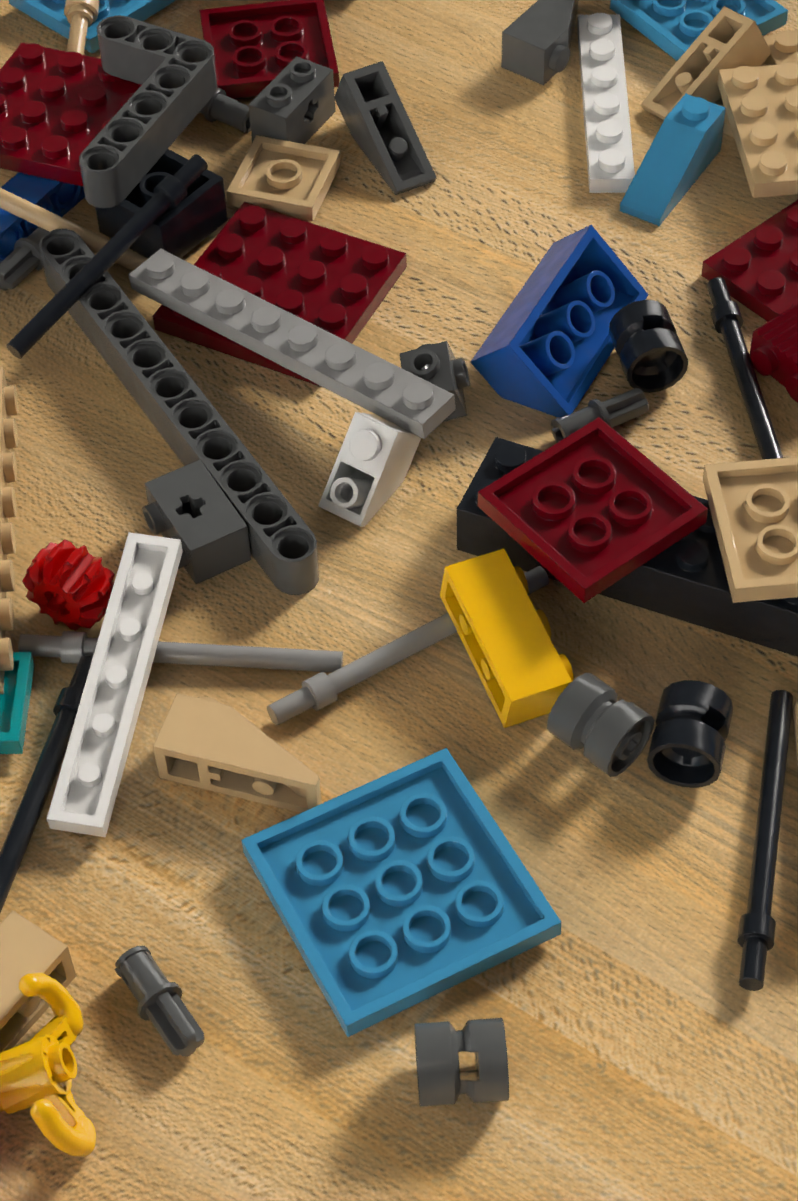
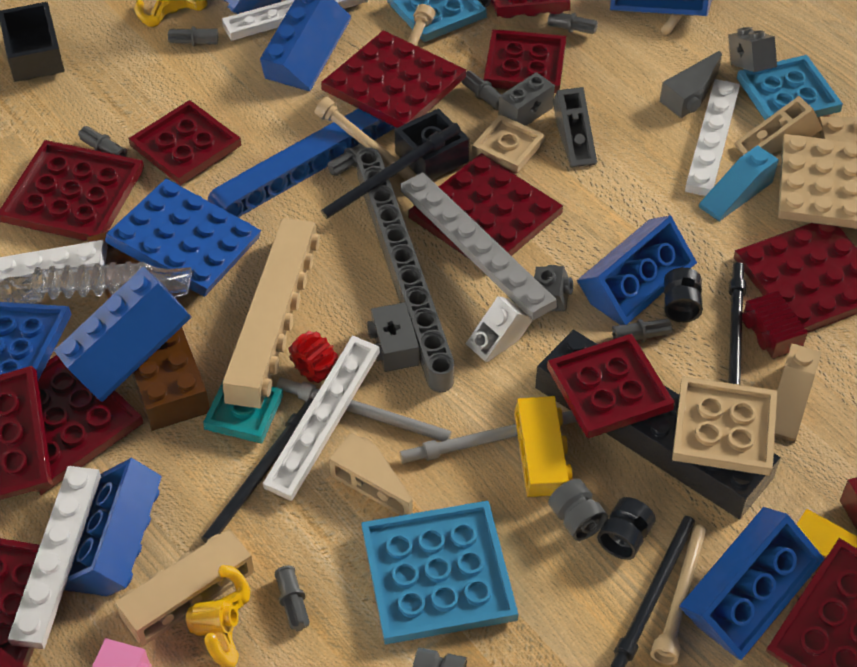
camera: 15 degrees right, 0 degrees up
dark grey beam [79,15,218,208] -> none

